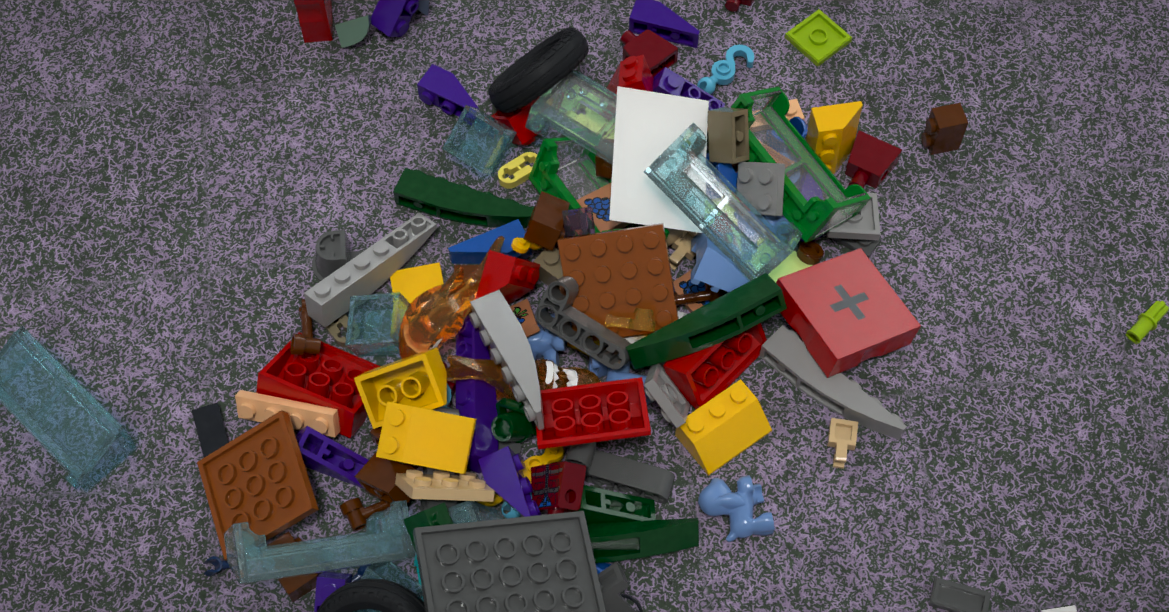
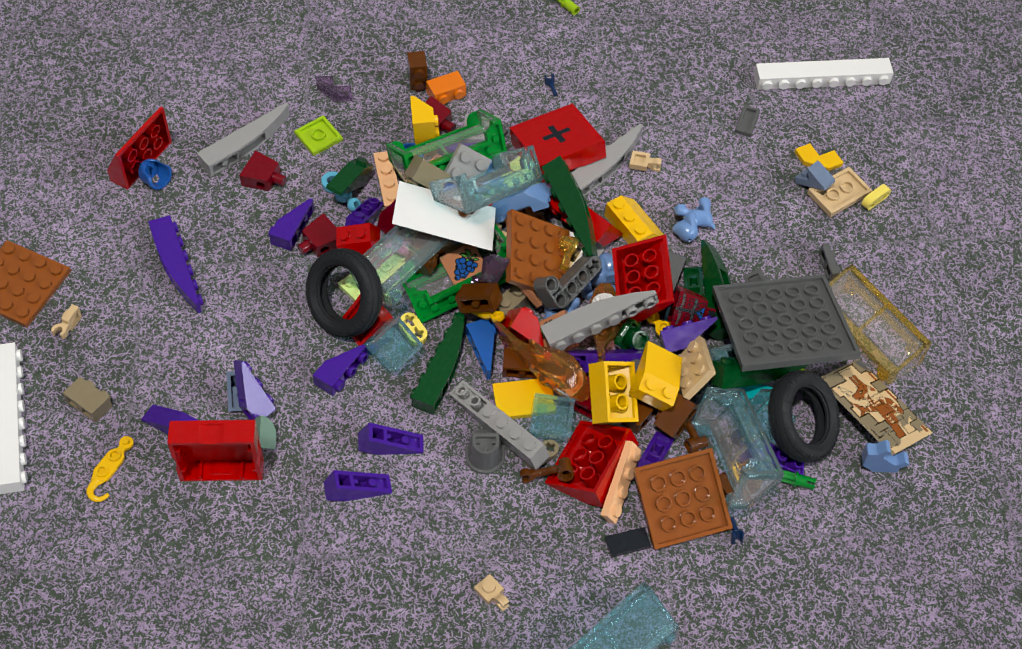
camera: 90 degrees left, 5 degrees down
light grey plate [644,364,690,428] -> none
none -> clear purple slope [316,76,352,102]
none -> dark purple slope [323,470,392,501]
none -> dark green slope [326,157,373,196]
none -> dark purple slope [358,422,424,455]
none -> orange brick [426,71,466,105]
none -> tan plate [474,574,509,612]
none -> dark blue hand [544,73,558,96]

